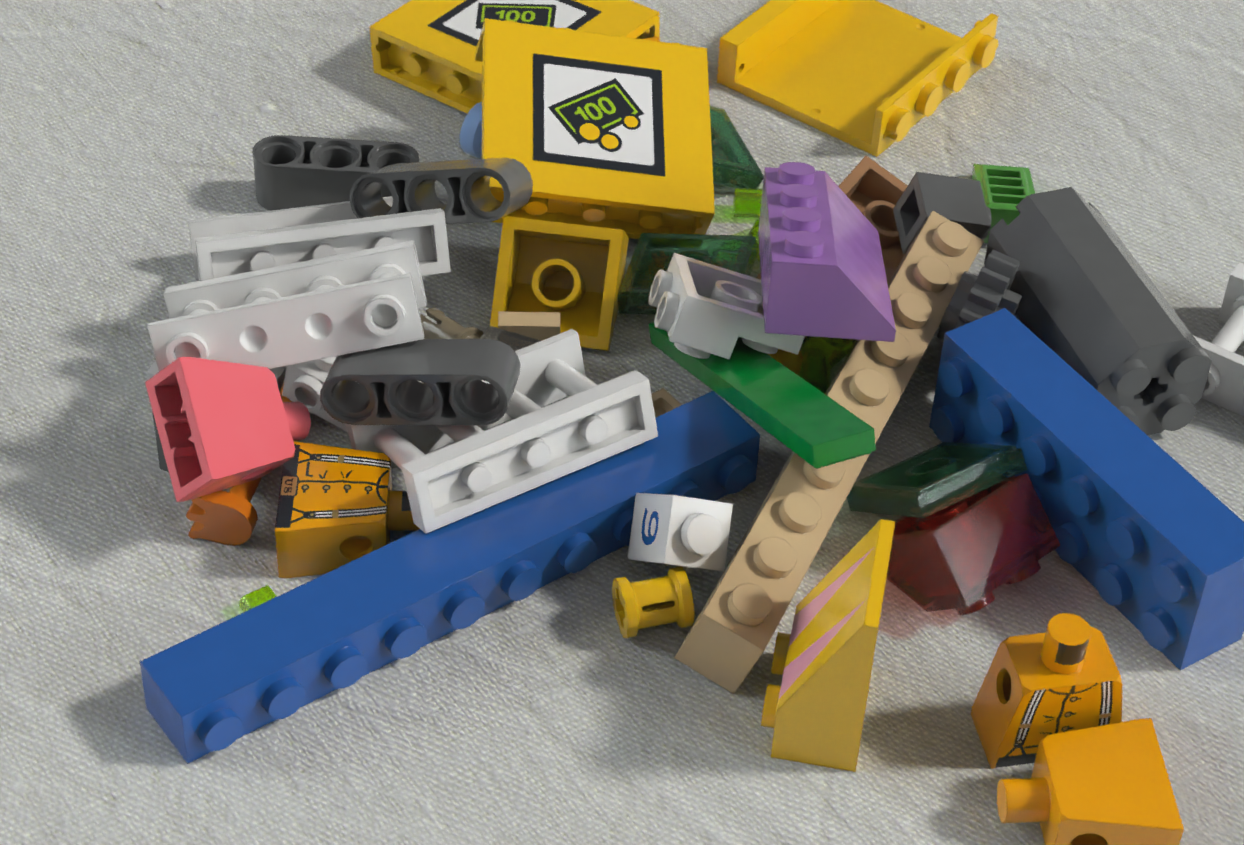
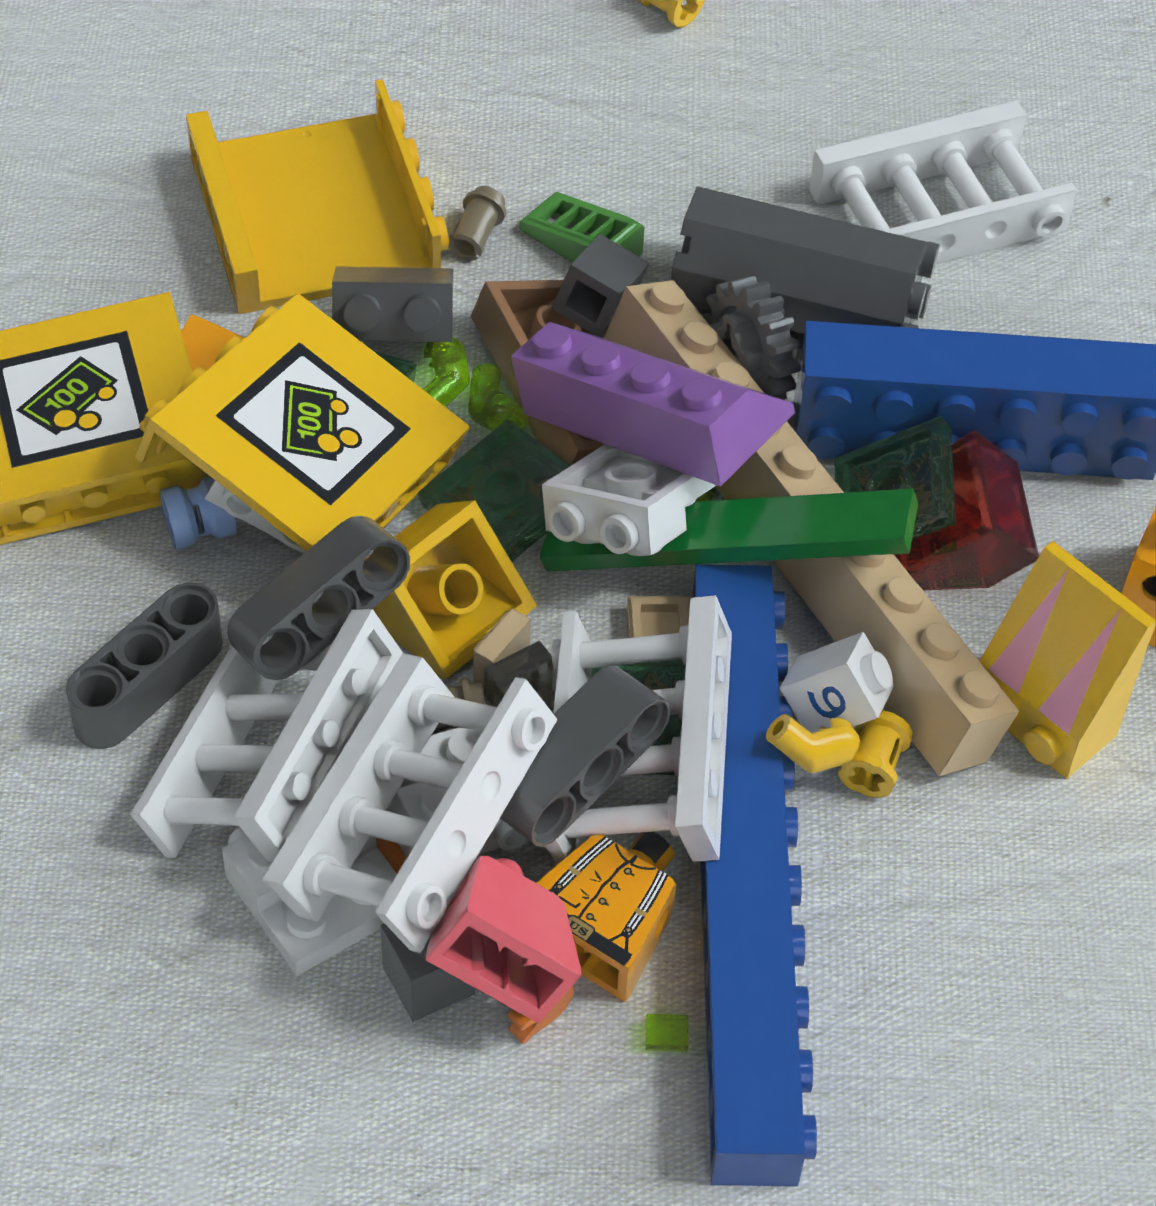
camera: 55 degrees left, 10 degrees up
none -> dark grey brick [332,266,454,342]
none -> dark tan pin [449,186,506,260]
none -> yellow arm [766,714,860,774]

